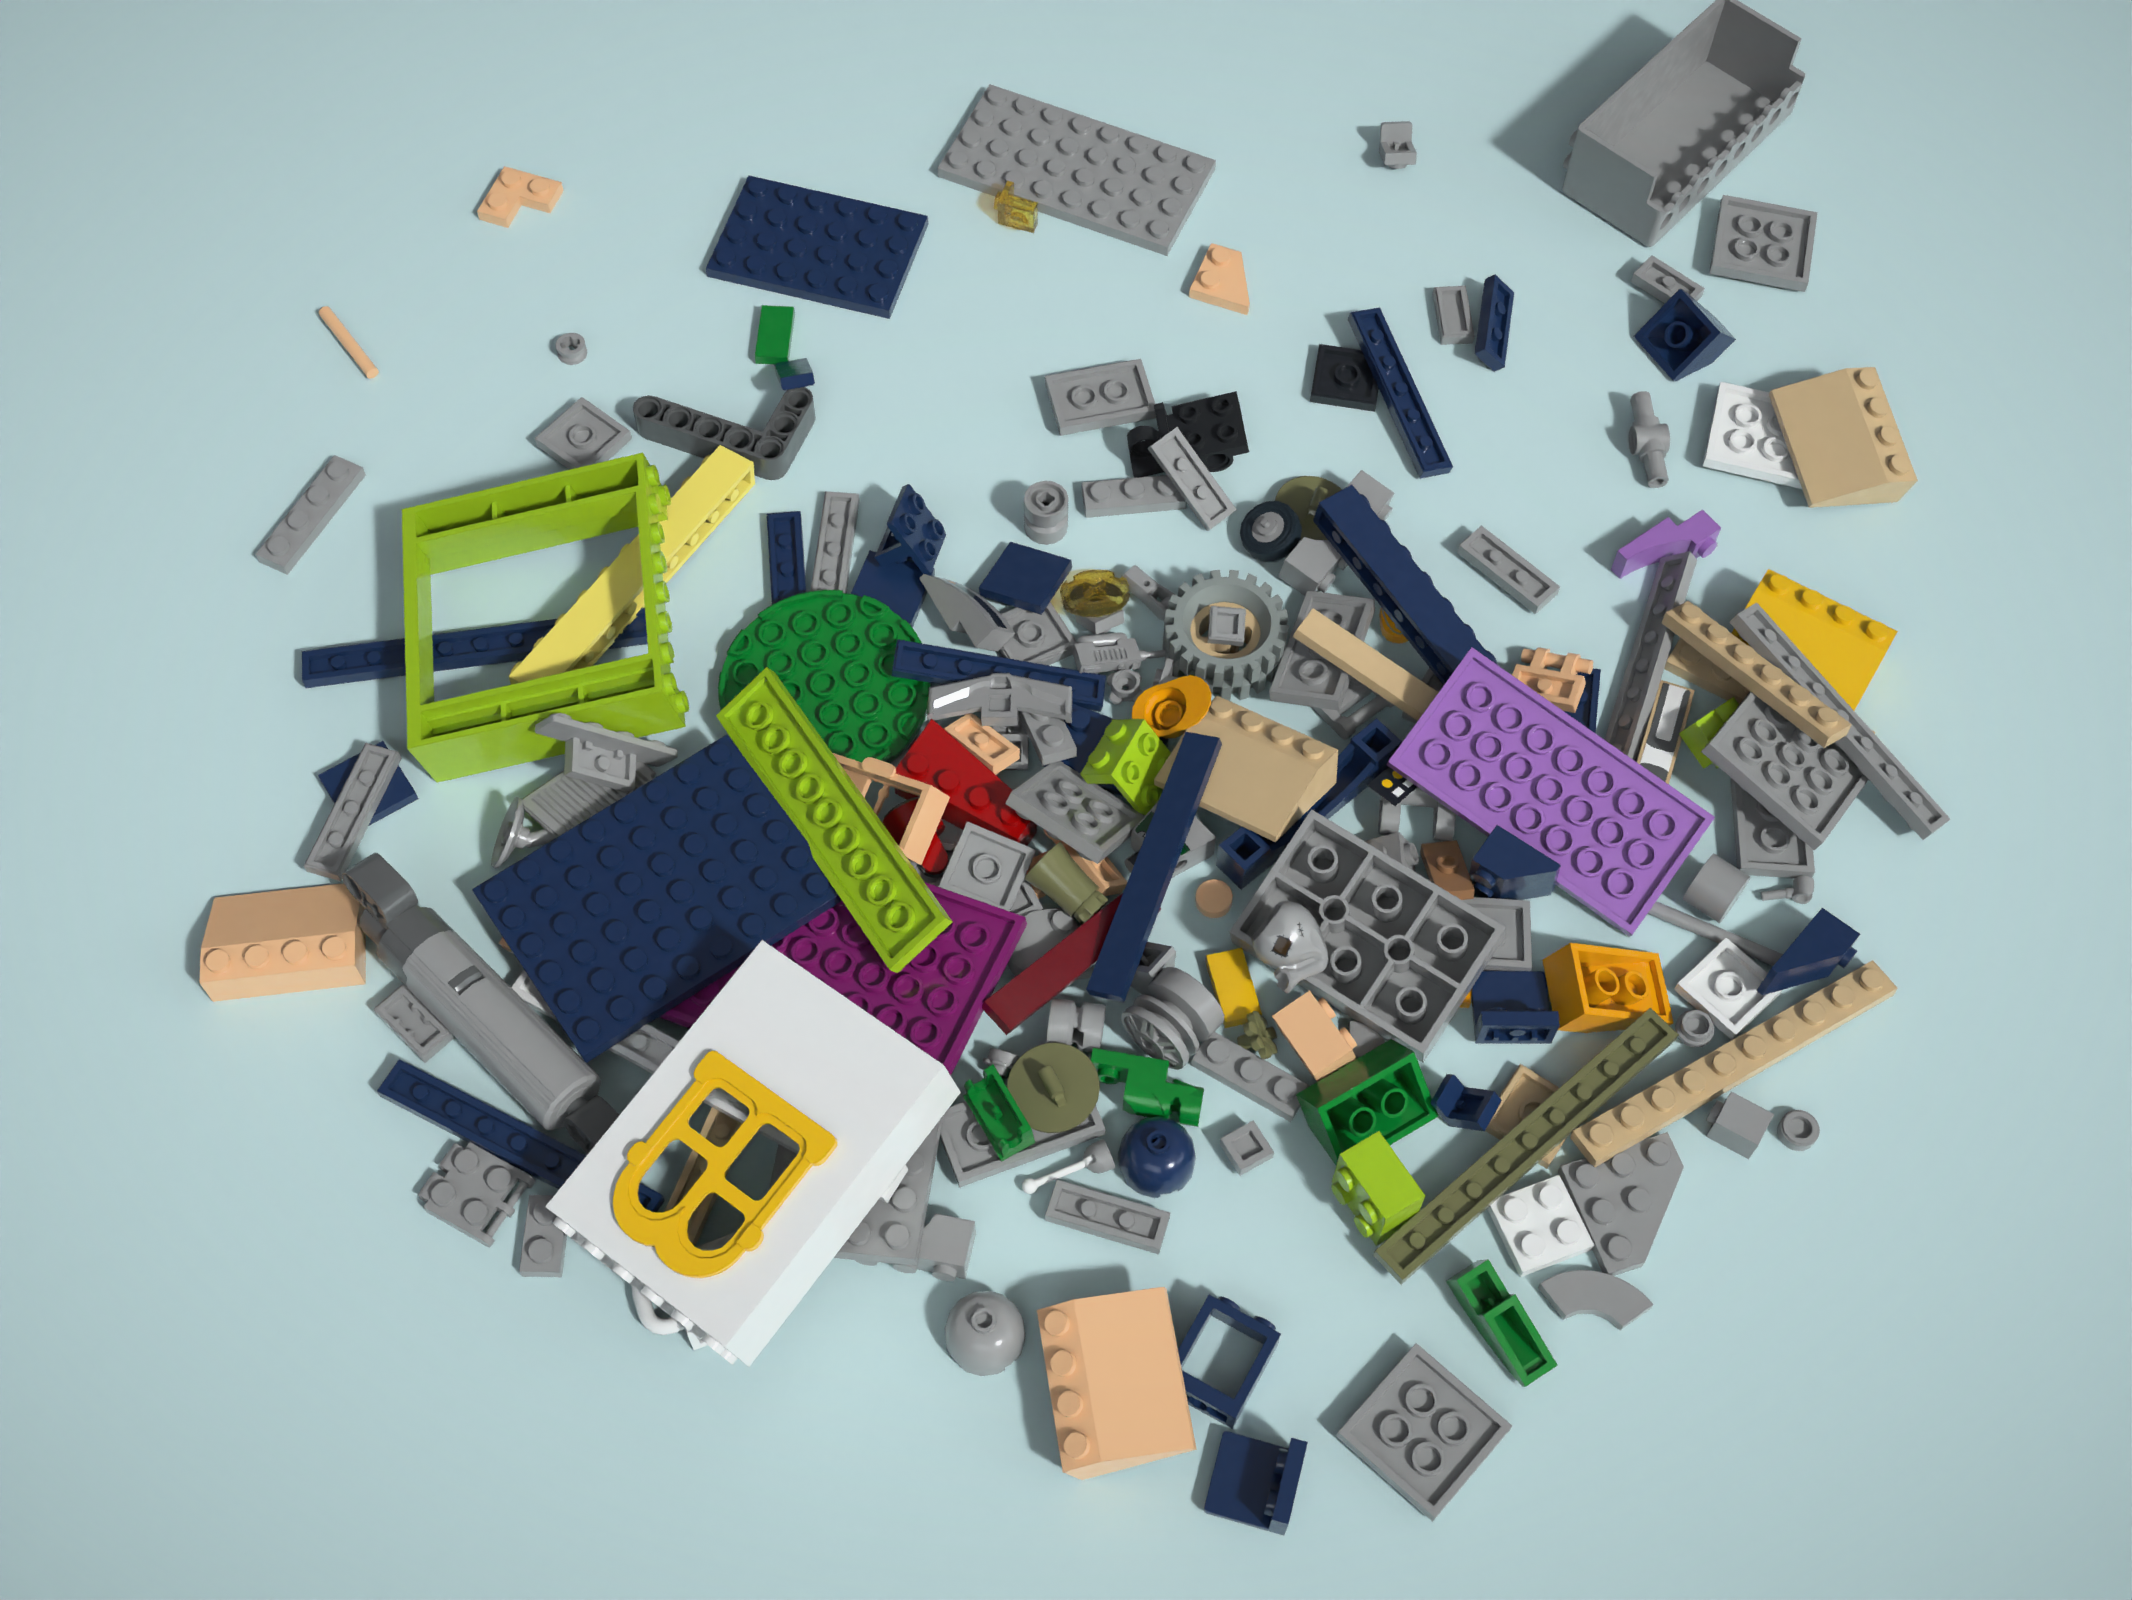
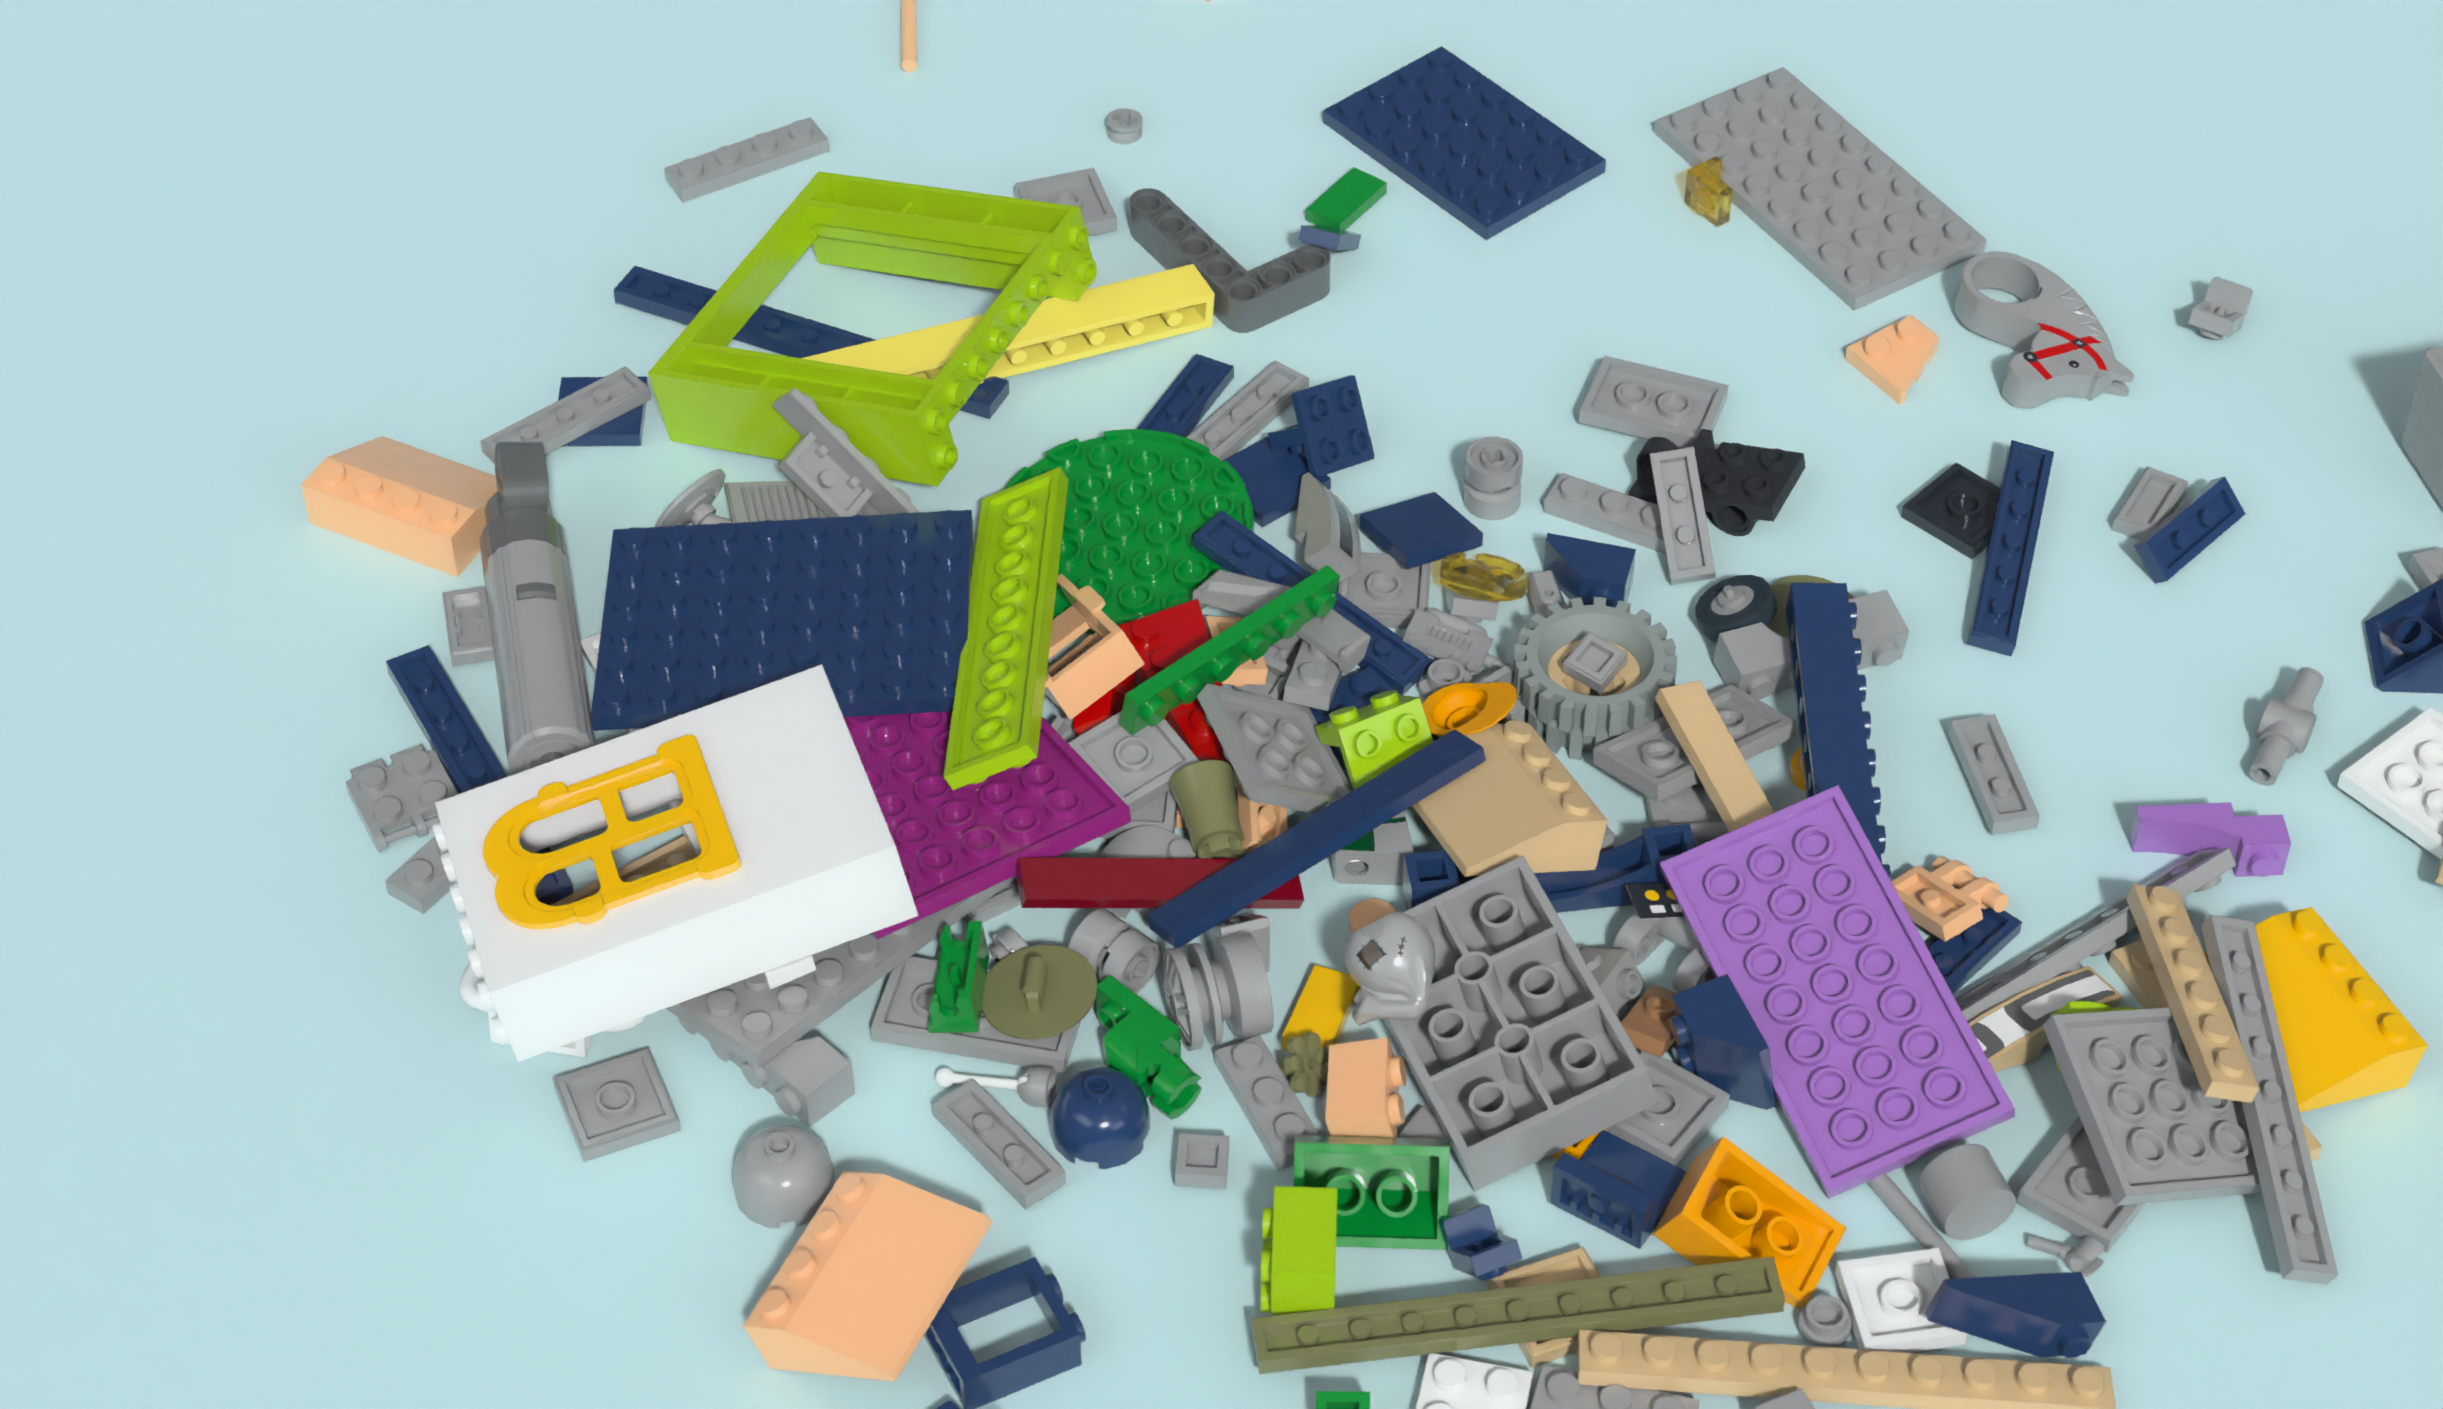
camera: 35 degrees right, 15 degrees down
none -> light grey tile [553,1048,681,1162]
none -> green plate [1119,565,1340,735]
none -> dark blue slope [1544,533,1636,608]
none -> light grey animal [1954,251,2134,409]

